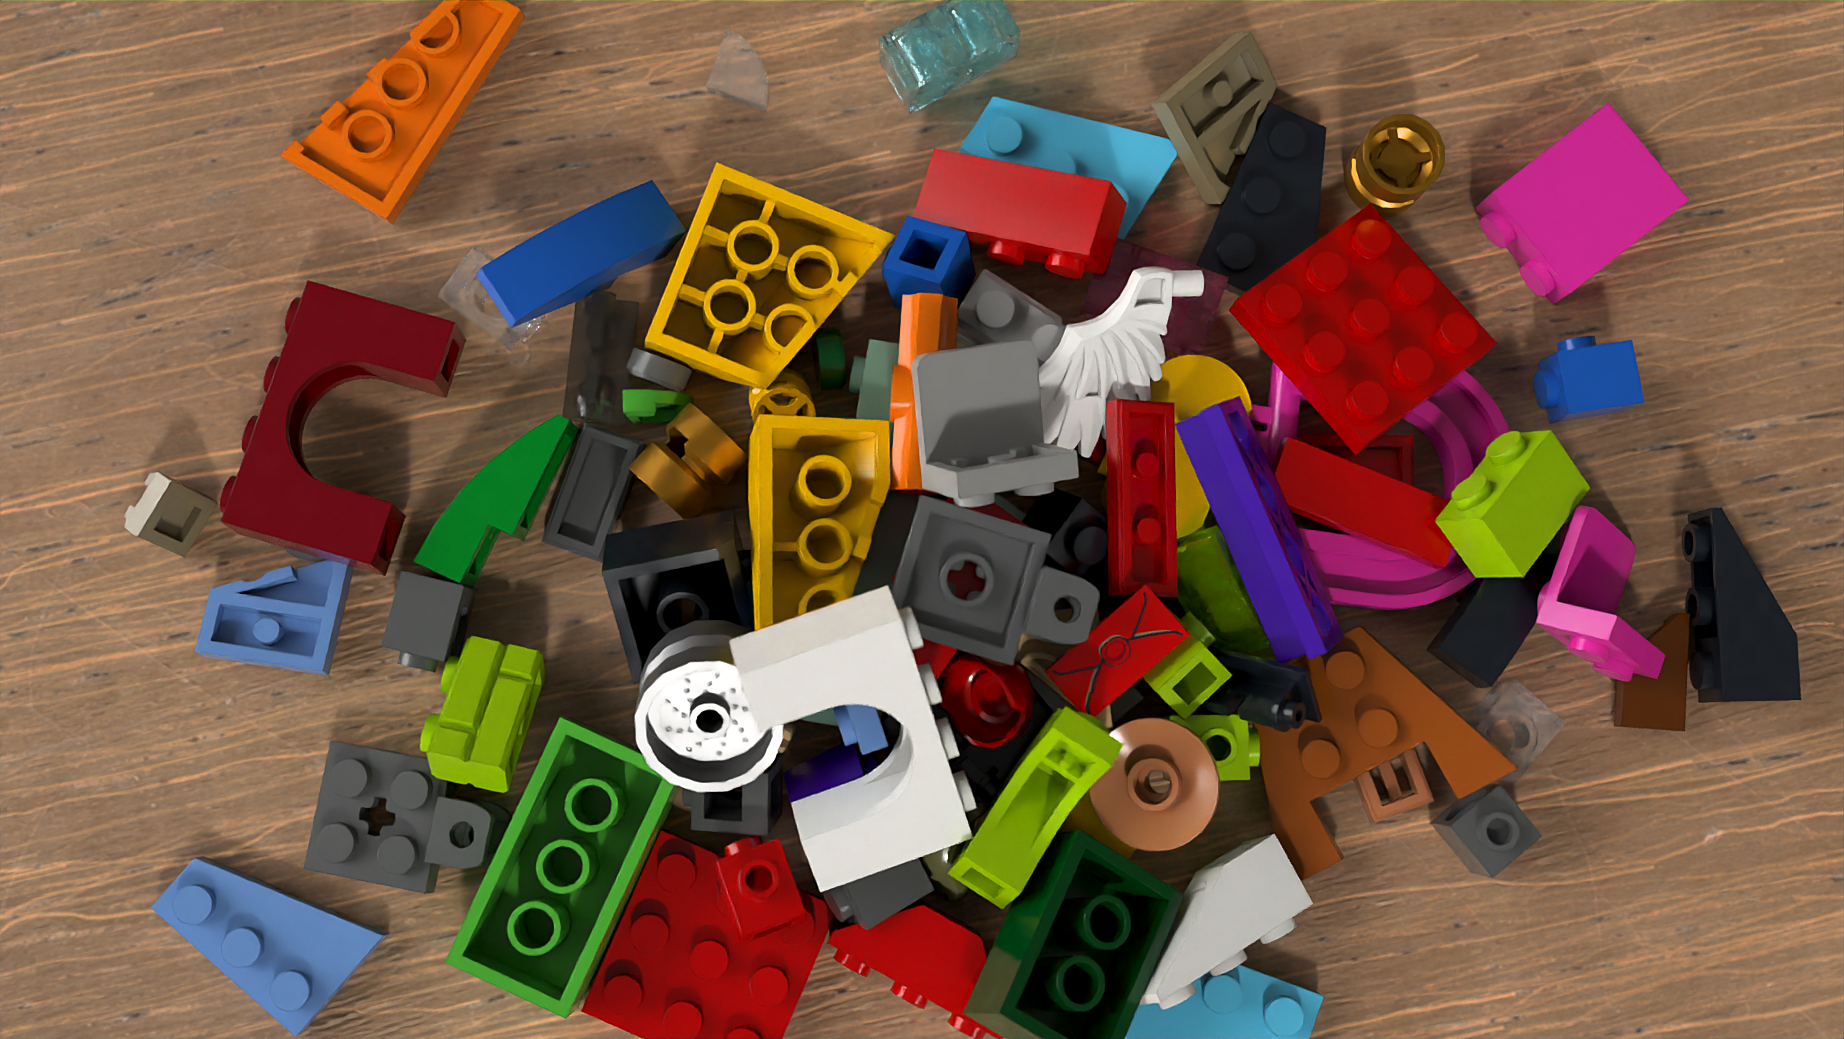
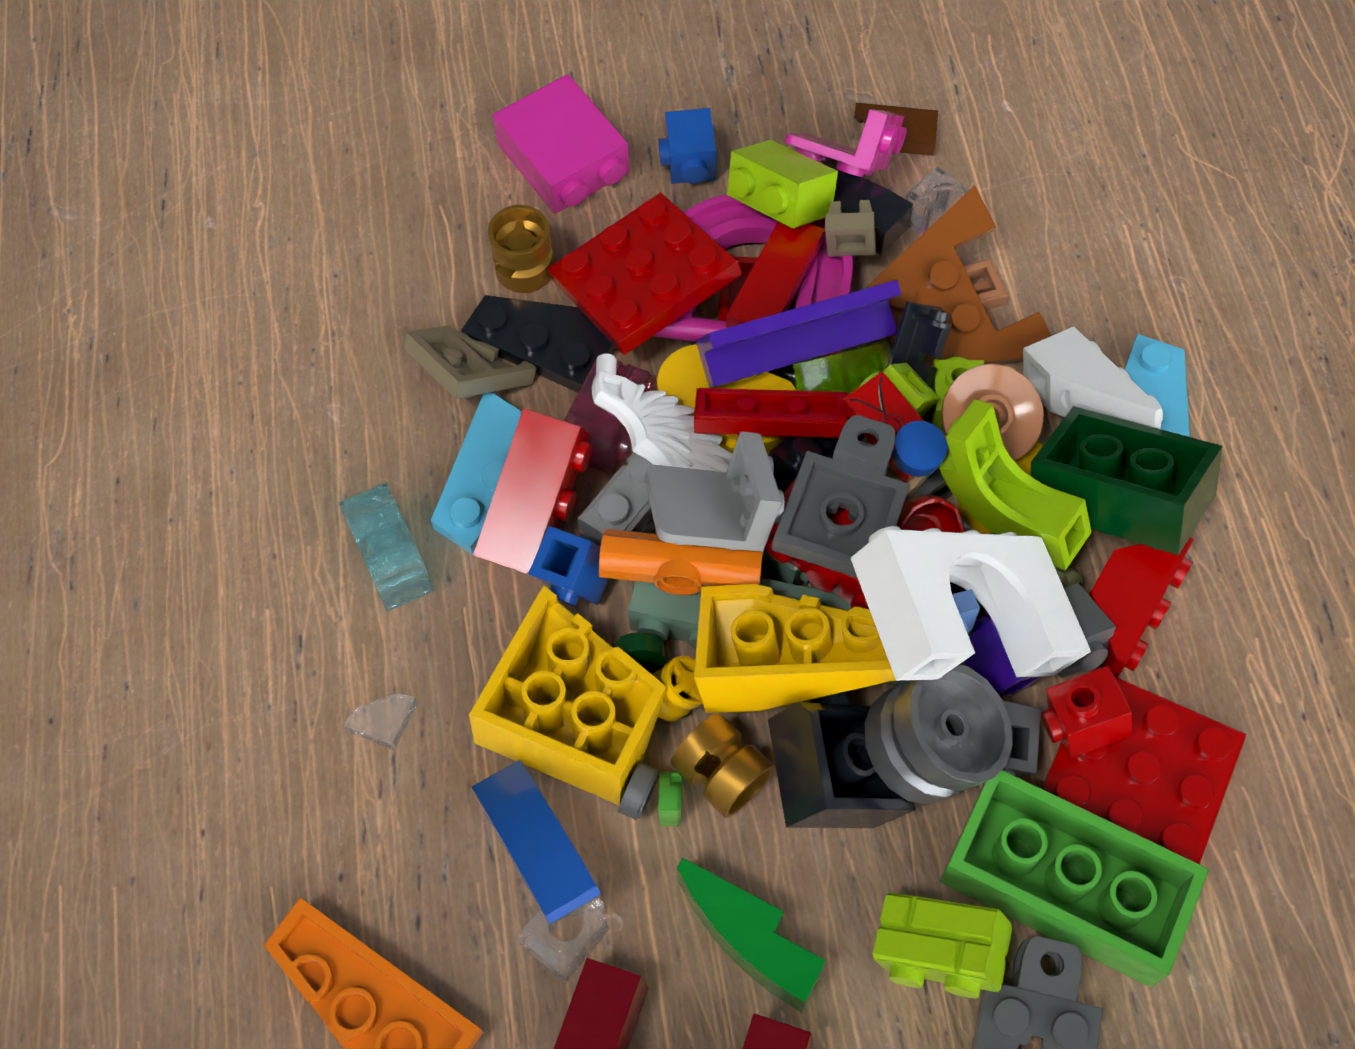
camera: 80 degrees left, 20 degrees down
dark grey brick [381,571,477,672] -> none
dark grey tile [542,422,647,563] -> none
clear smoke hinge [562,291,639,426] -> none
dark grey brick [1430,784,1542,878] -> none
black slope [1681,508,1801,703] -> none
none -> dark tan tile [825,200,876,257]
none -> blue tile [892,421,947,477]

